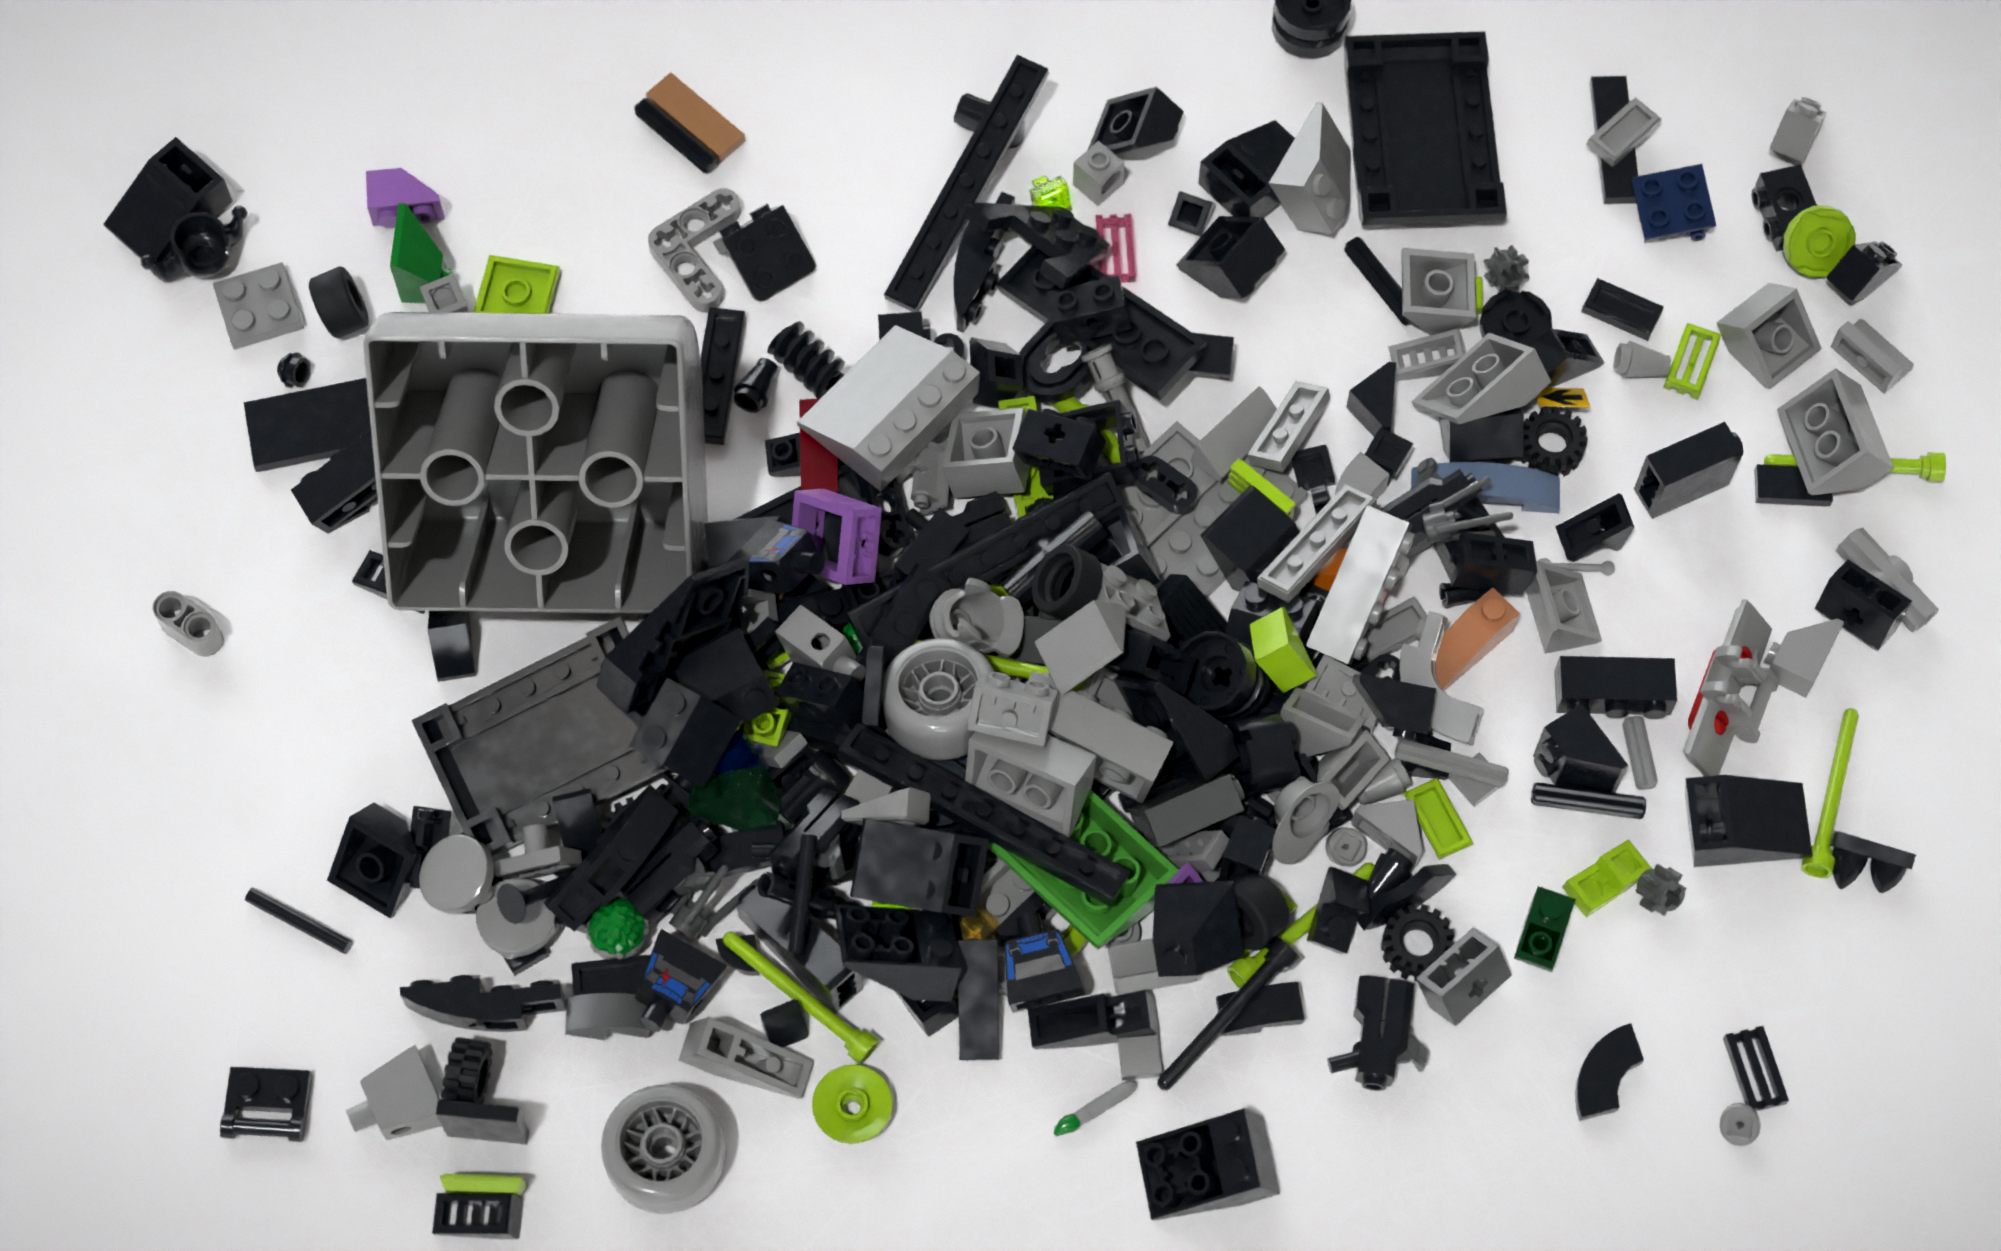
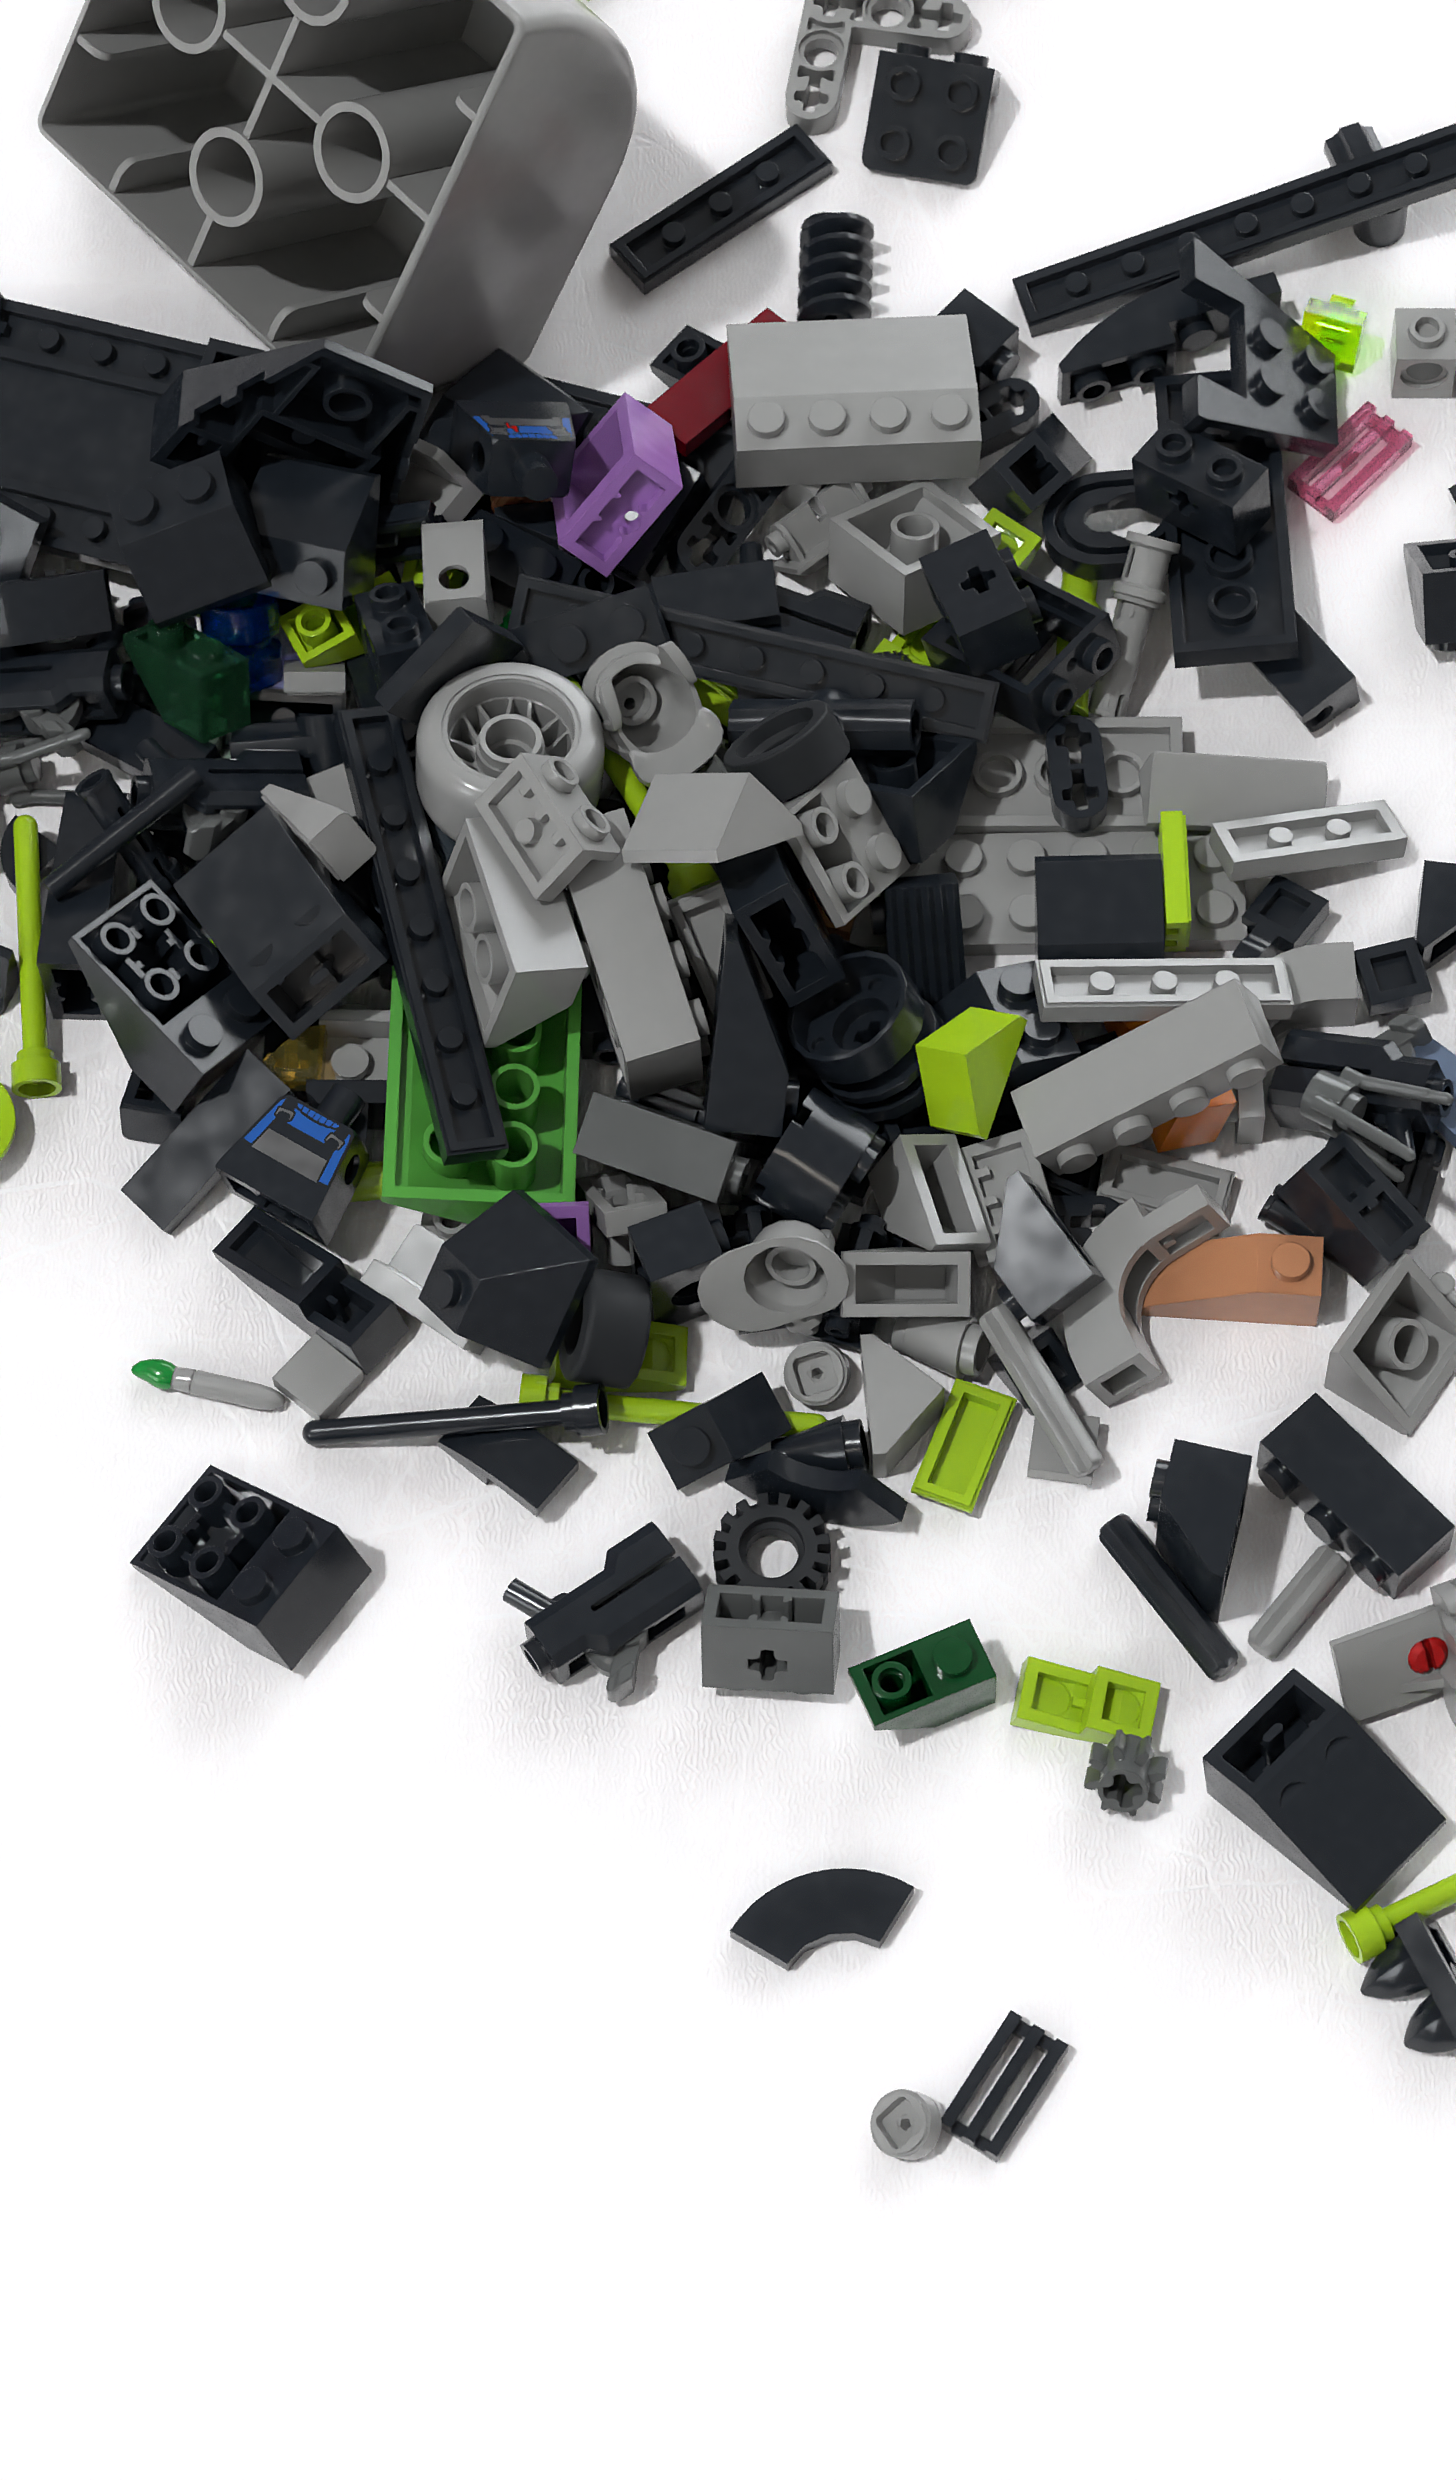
camera: 50 degrees right, 0 degrees up
black slope [428,611,476,682] -> none
black cone [734,358,778,413] -> none

